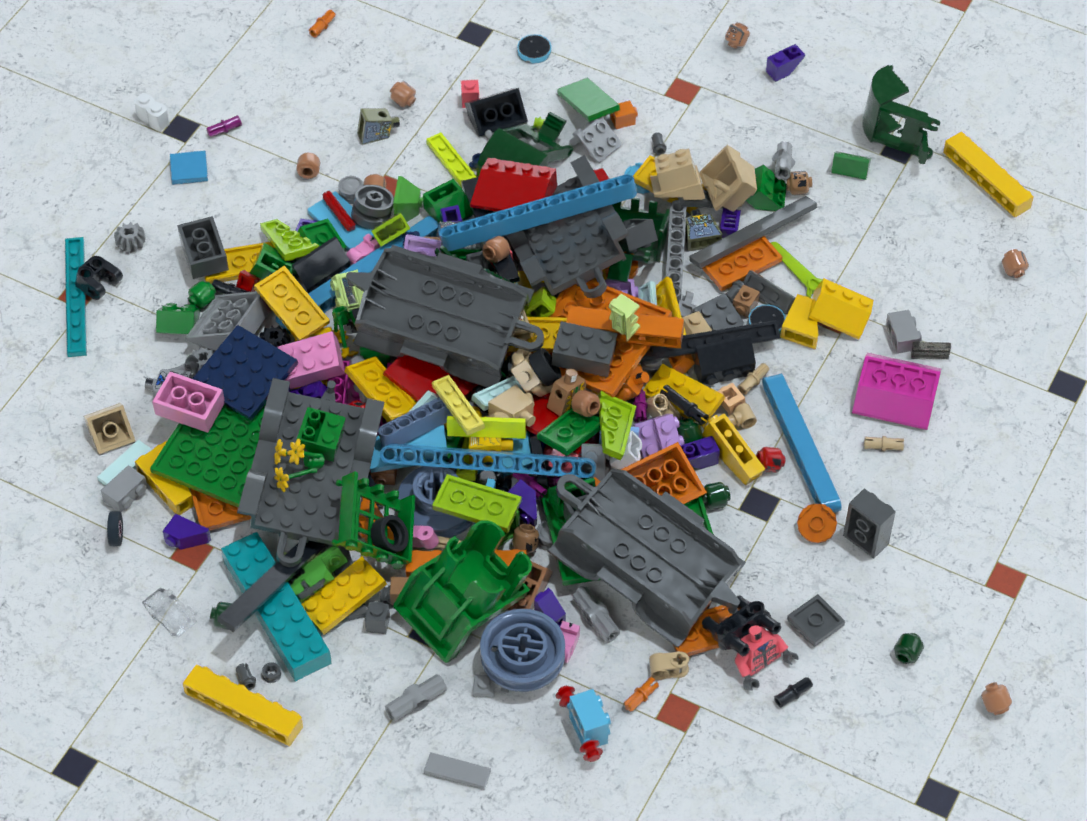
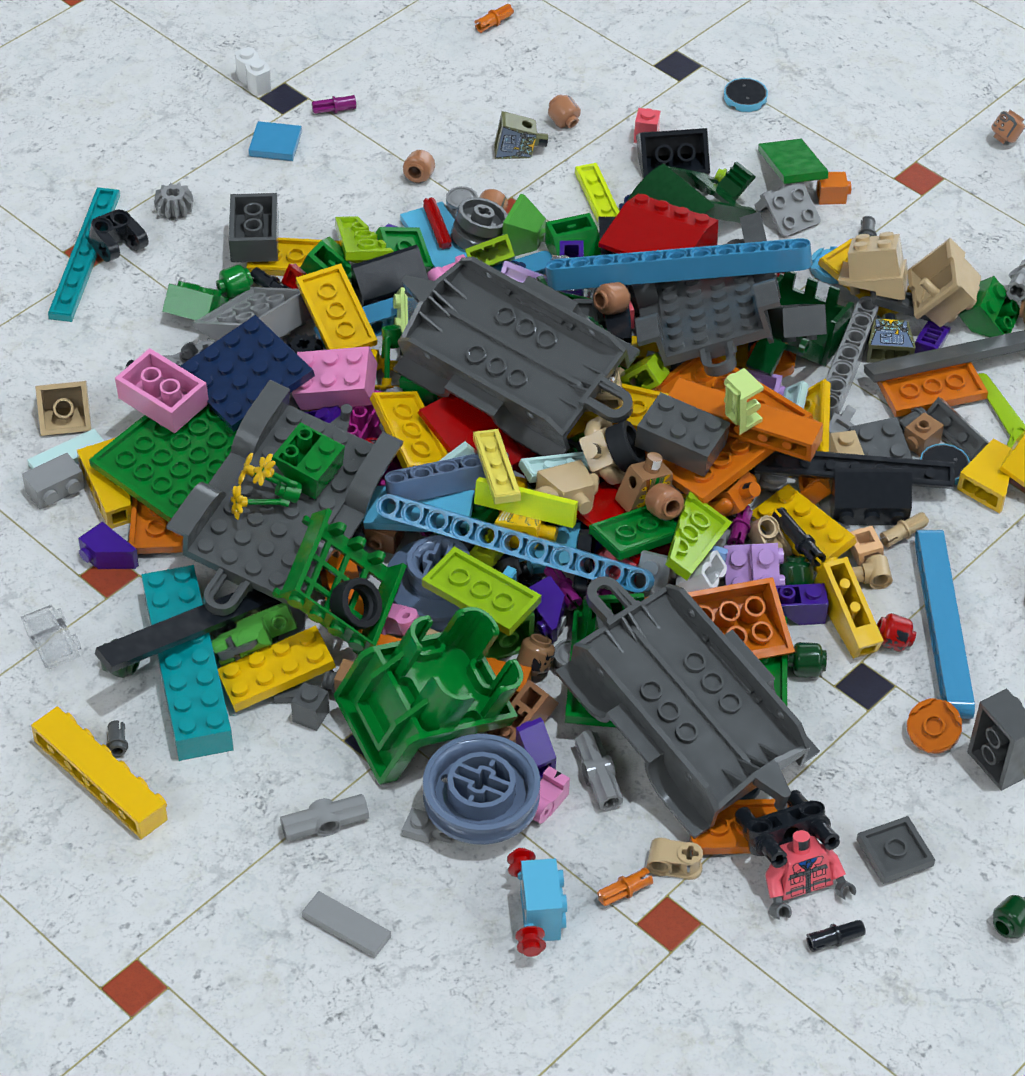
camera: 15 degrees right, 5 degrees down
black bush [107,511,123,546] -> none
dark grey bush [262,662,281,683] -> none

